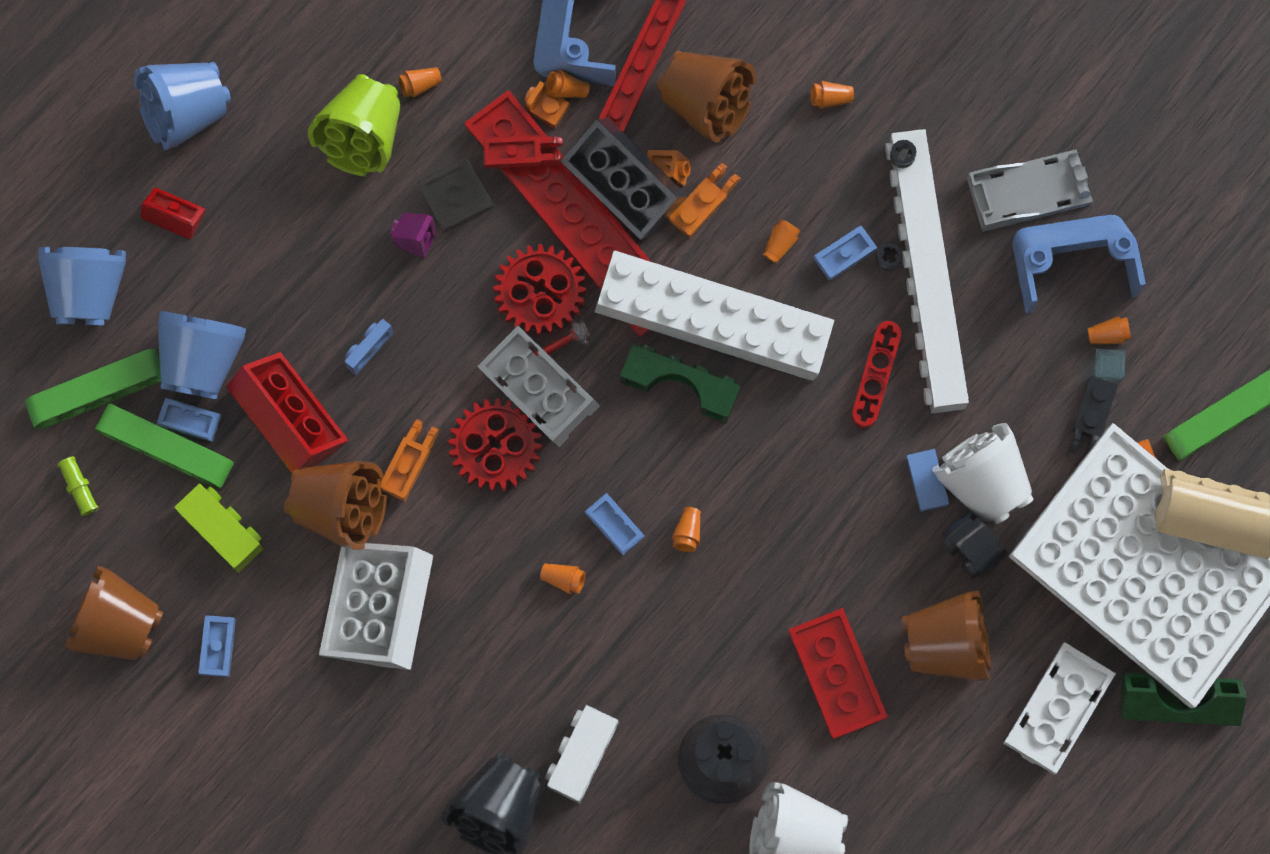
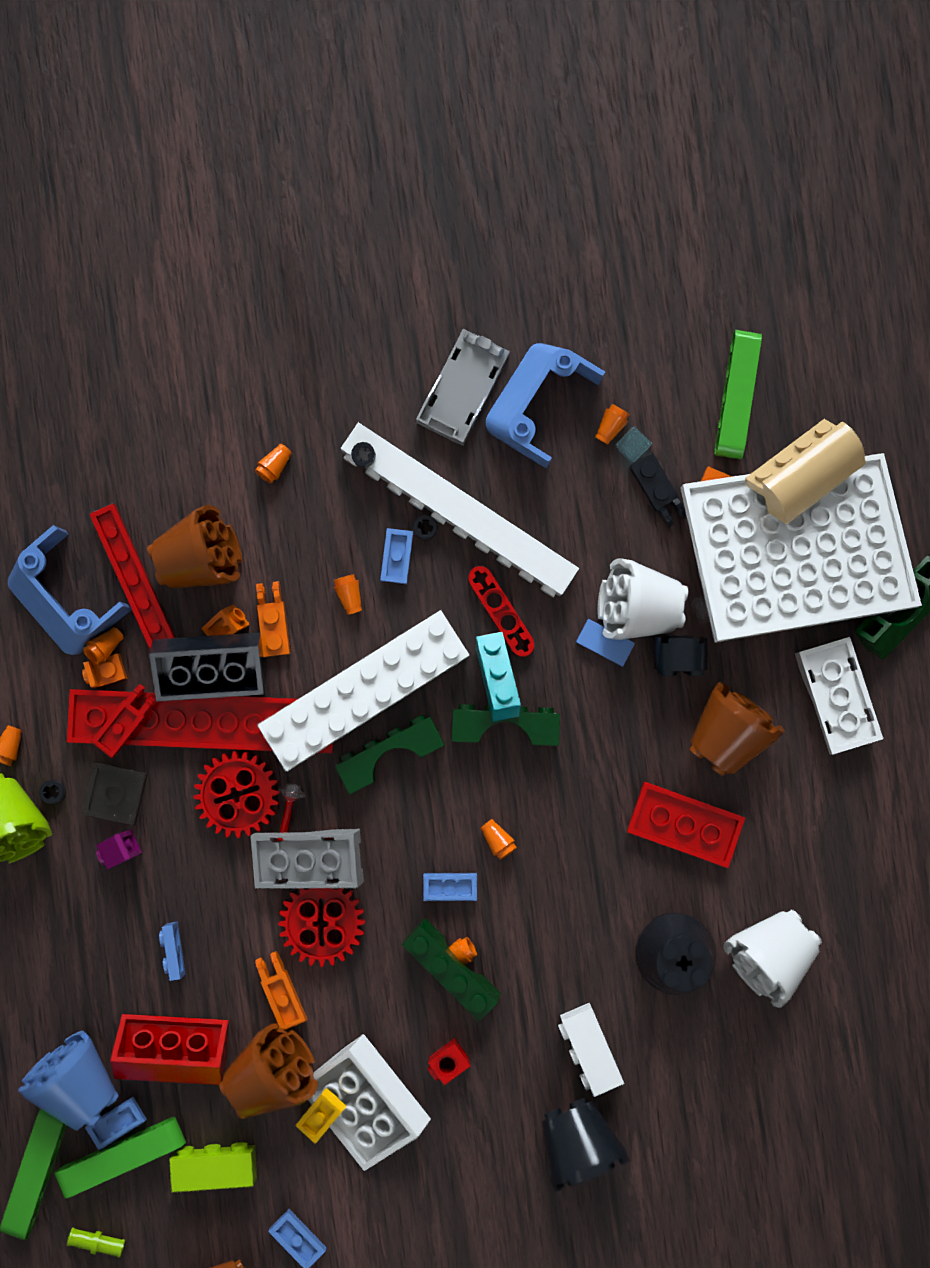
camera: 45 degrees left, 10 degrees up
none -> black bush [39,780,66,804]
none -> yellow plate [295,1088,347,1144]
none -> dark green arch [402,918,501,1021]
none -> red brick [427,1038,471,1085]
none -> dark green arch [452,704,560,746]
none -> brick [476,632,521,722]

